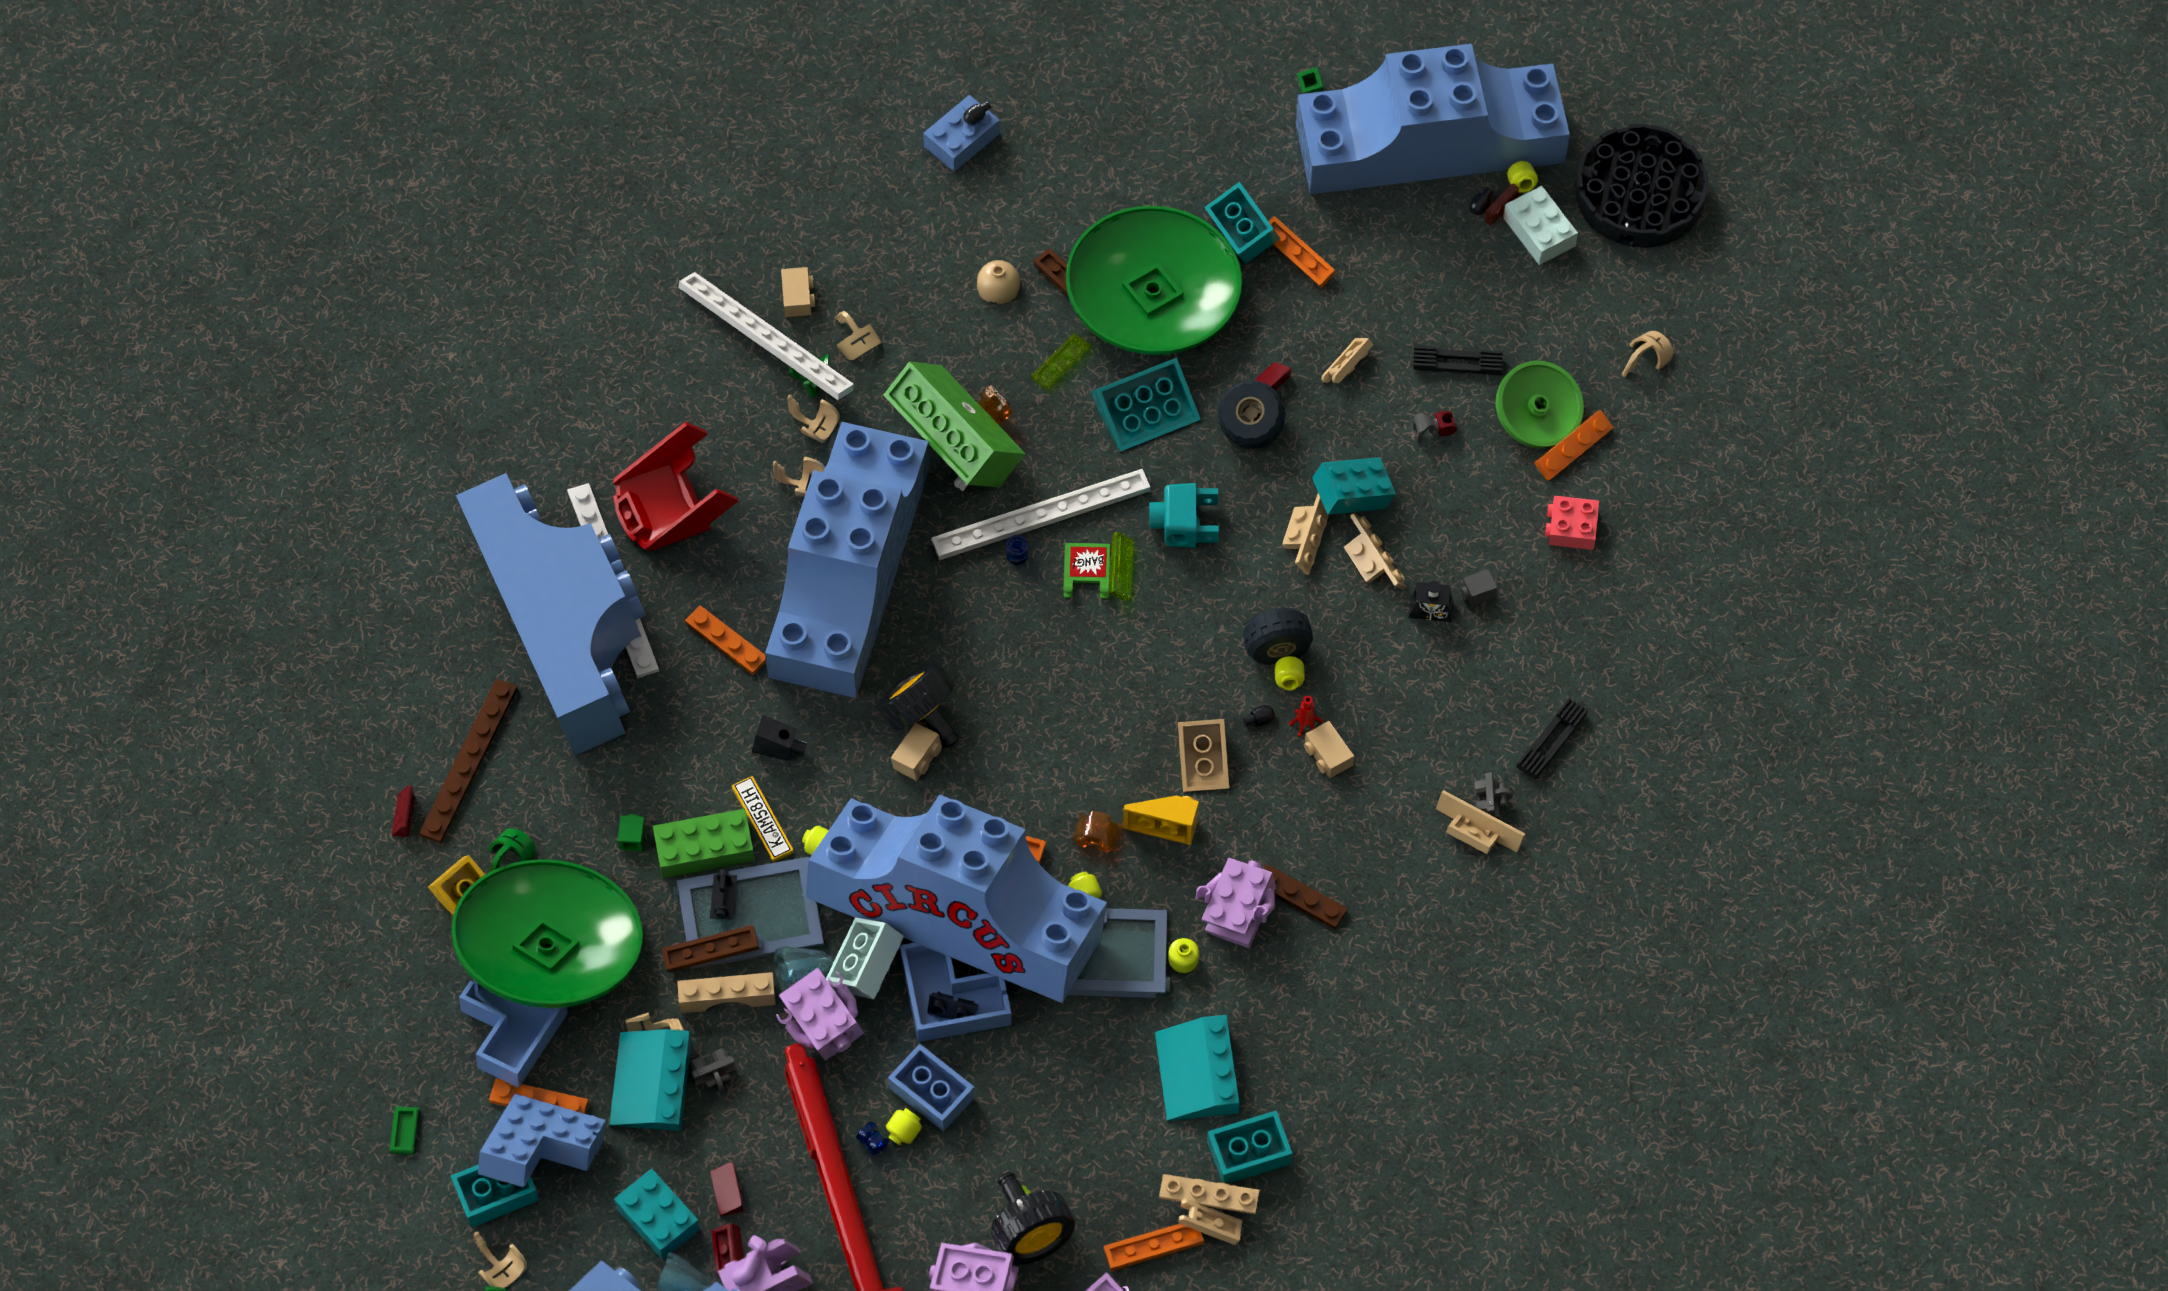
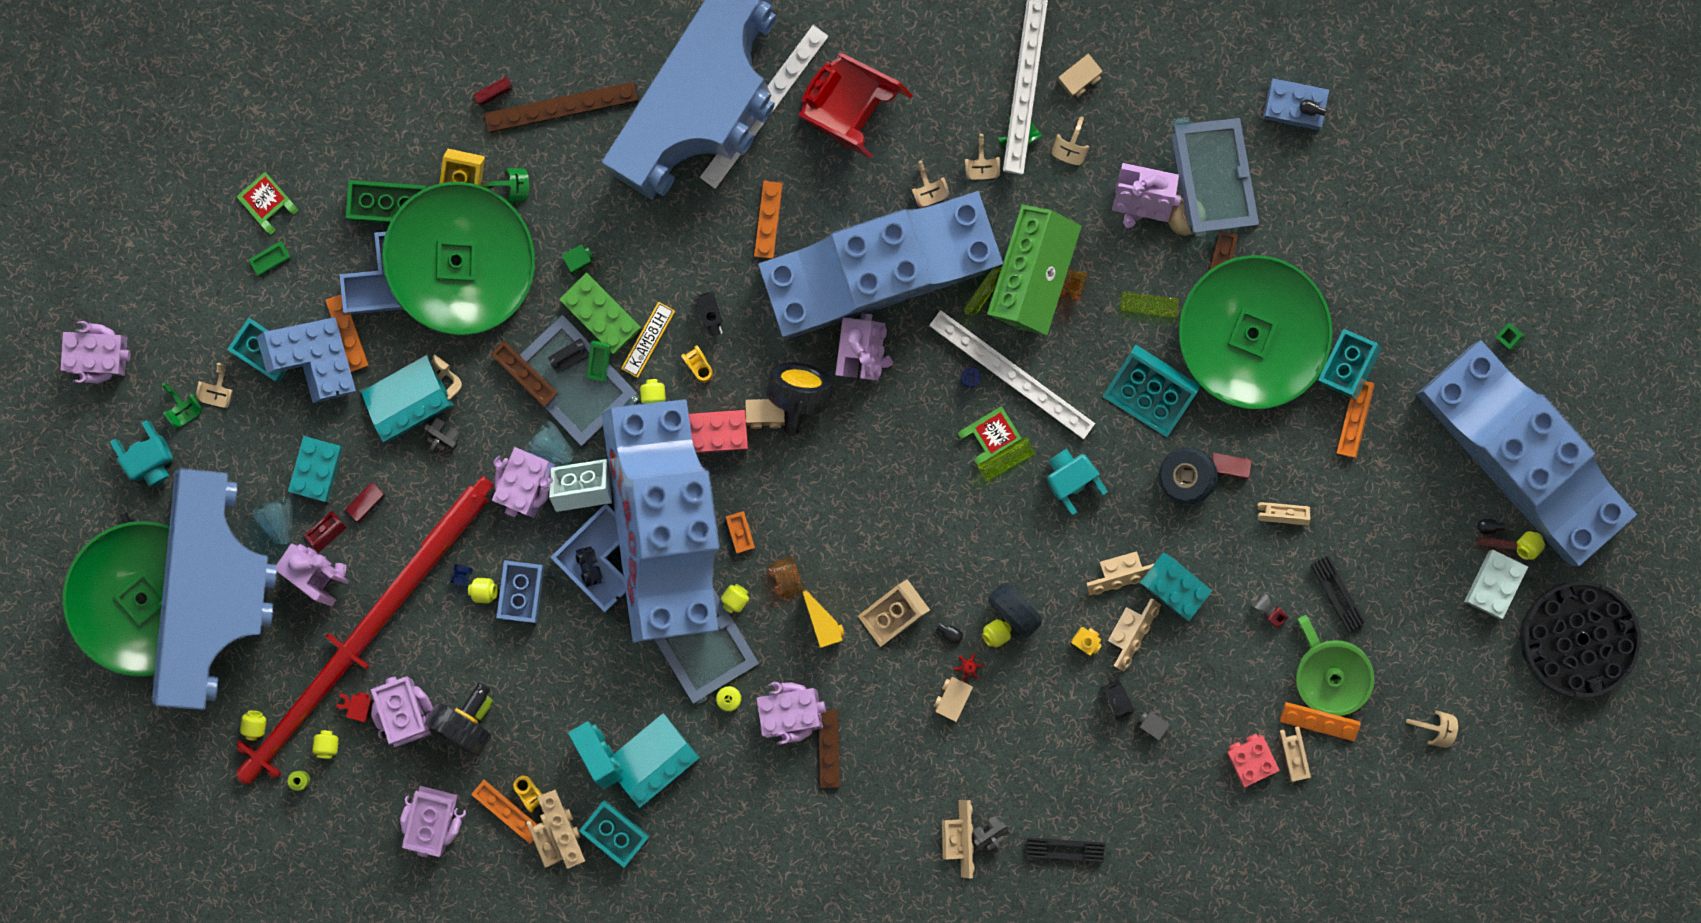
camera: 60 degrees right, 25 degrees up
tan arch [677,972,776,1013] -> none
none -> flag [236,172,299,235]
none -> green brick [346,180,427,224]
none -> yellow piece [514,776,543,813]
none -> teal brick [568,721,623,790]
none -> green tile [586,341,611,382]
none -> yellow piece [681,345,713,383]
none -> coral brick [689,410,748,453]
none -> lavender torso [836,313,893,380]
none -> clear neon green tile [963,266,1002,315]
none -> yellow brick [1070,627,1101,656]
none -> lavender torso [1112,163,1181,228]
none -> door [1171,117,1259,237]
none -> tan hinge [1280,726,1311,782]
none -> bright green beam [1297,615,1320,648]

